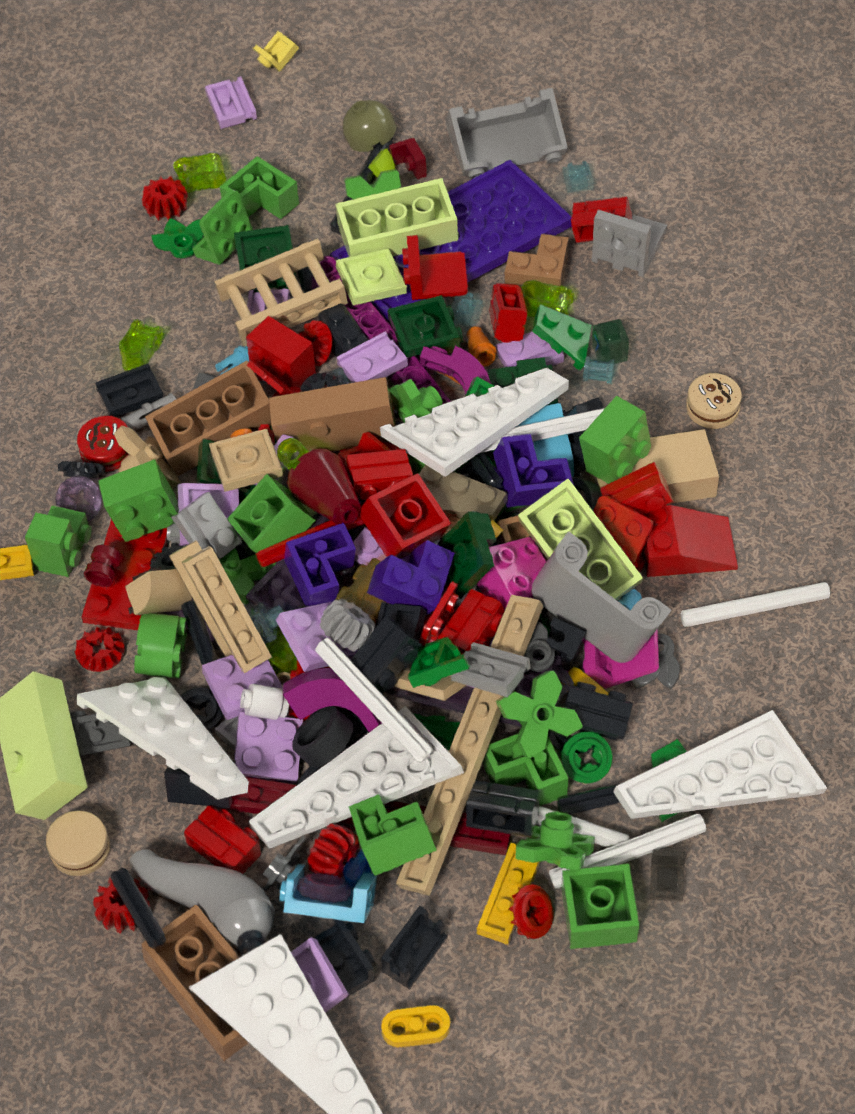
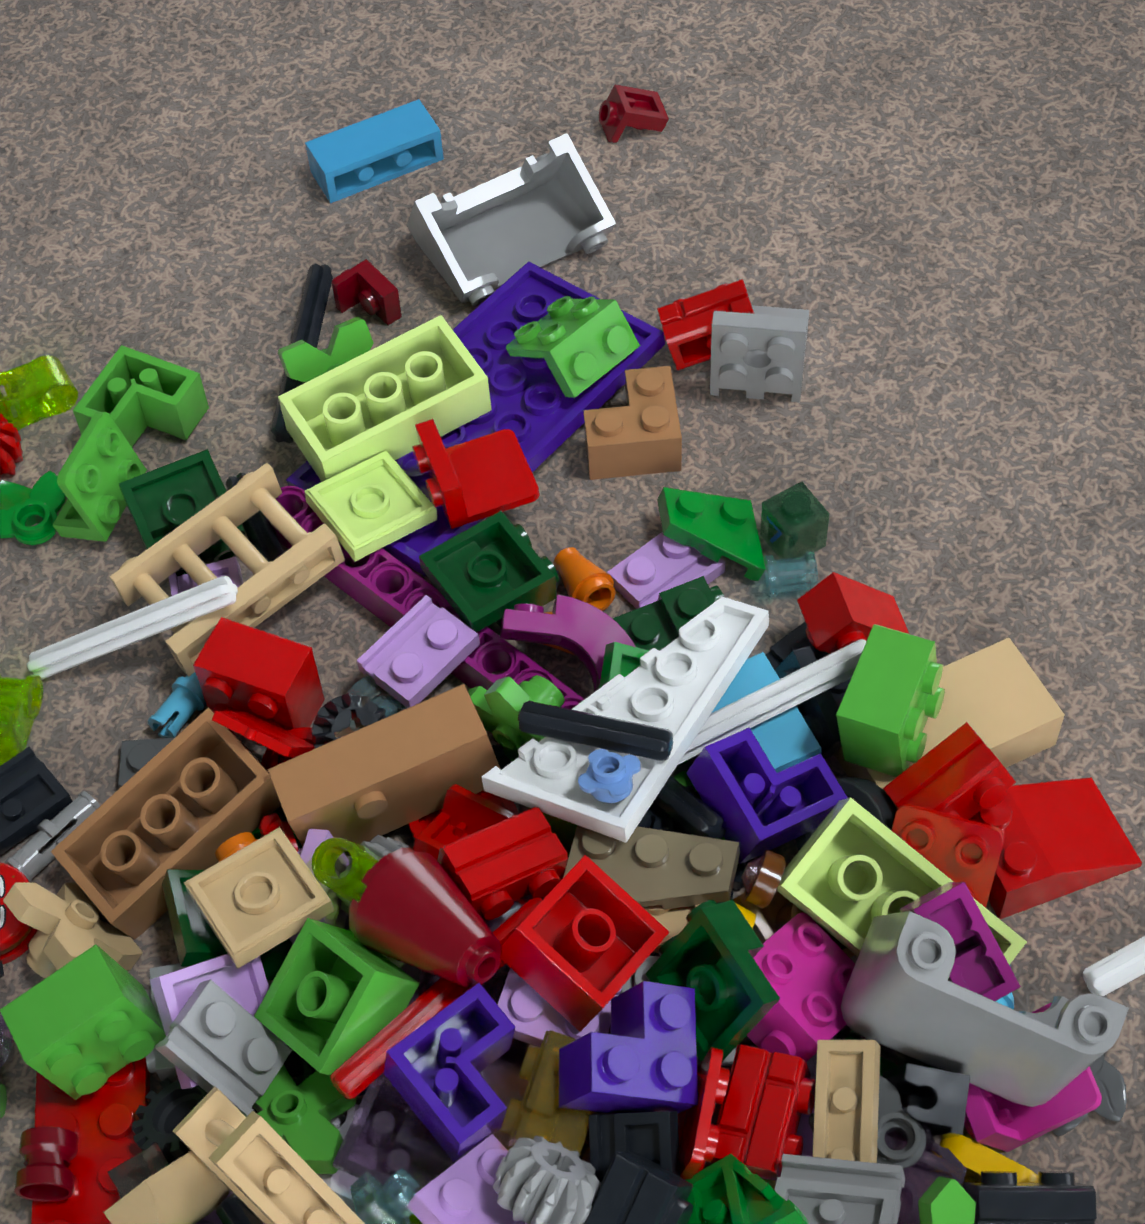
camera: 15 degrees left, 0 degrees up
lavender plate [205,77,257,129] -> none
light yellow bracket [253,31,299,72] -> none
red gear [299,320,332,366] -> none
black brick [318,303,368,357] -> none
olive cylinder [342,100,397,152] -> none
lime tile [368,148,395,178] -> none
clear light blue tile [451,293,483,327] -> none
red brick [489,283,527,343] -> none
clear neon green piece [521,280,575,317] -> none
clear light blue tile [562,161,594,193] -> none
tan head [686,373,742,429] -> none
none -> white axle [27,576,238,679]
none -> dark azure brick [305,99,444,203]
none -> bright green bracket [506,296,640,398]
none -> black axle [518,701,674,761]
none -> medium blue plate [578,749,641,803]
none -> dark red bracket [599,84,669,143]
none -> reddish brown tile [742,849,786,909]
none -> red brick [797,572,909,654]
none -> magenta brick [900,882,1021,1001]

